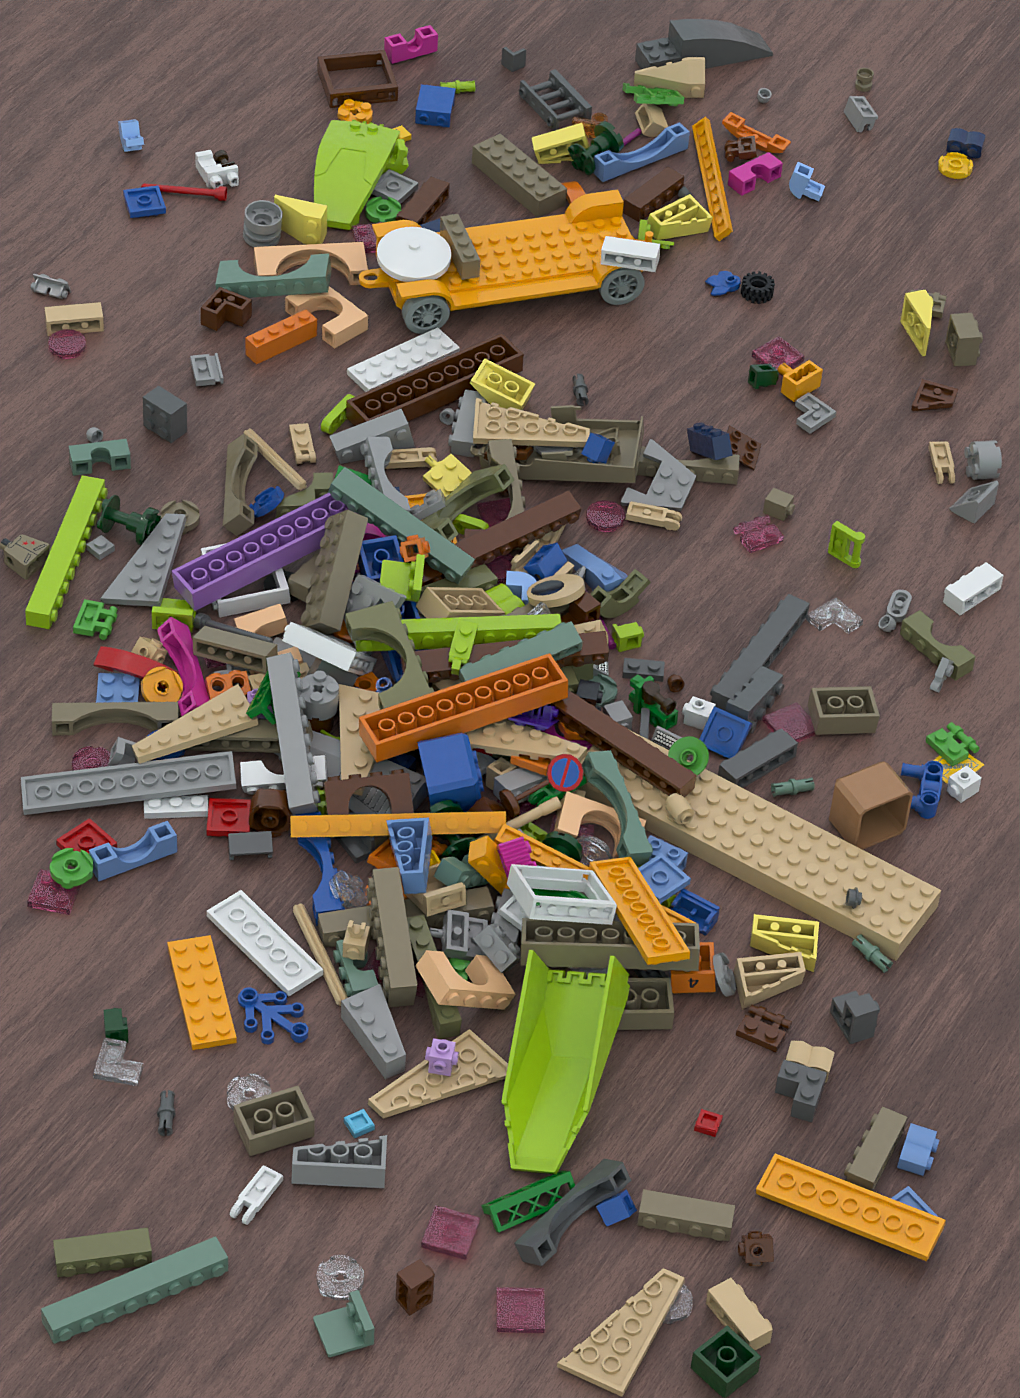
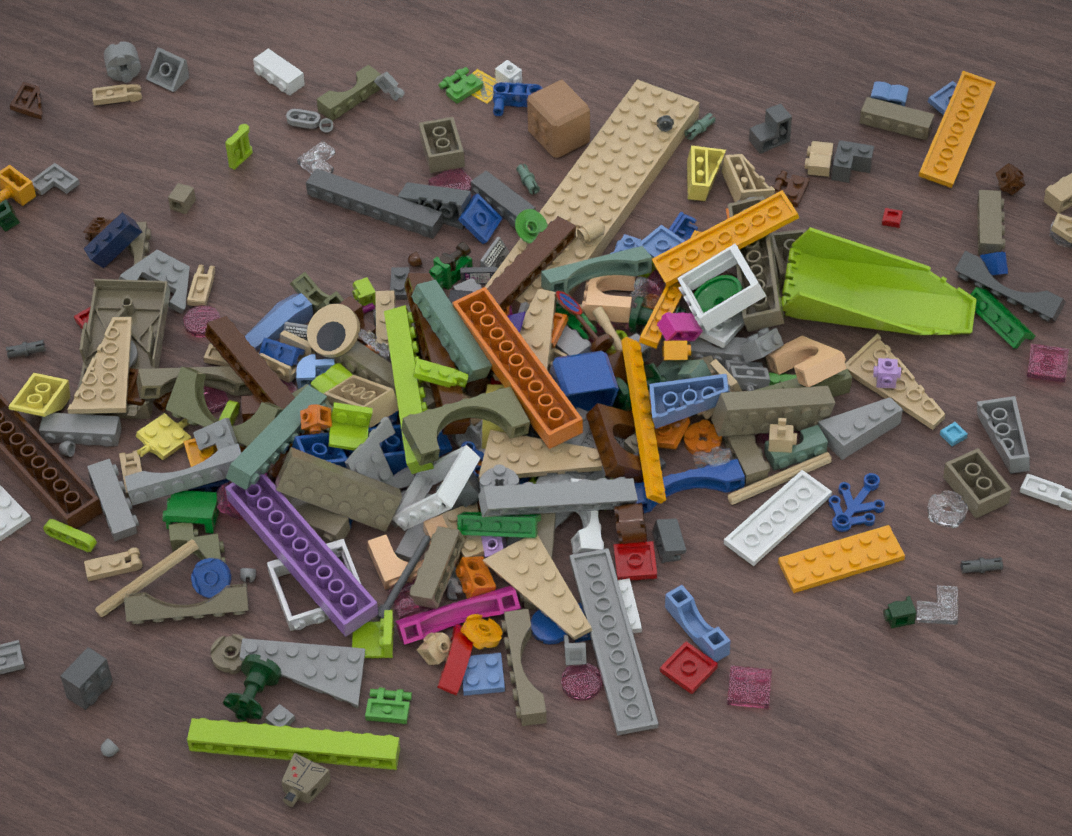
camera: 90 degrees left, 5 degrees up
bright green plate [50,848,93,889] -> none
sand green arch [69,439,131,476] -> none
blue brick [581,432,615,464] -> none
white brick [682,696,716,730] -> none
clear pink plate [733,515,784,553] -> none

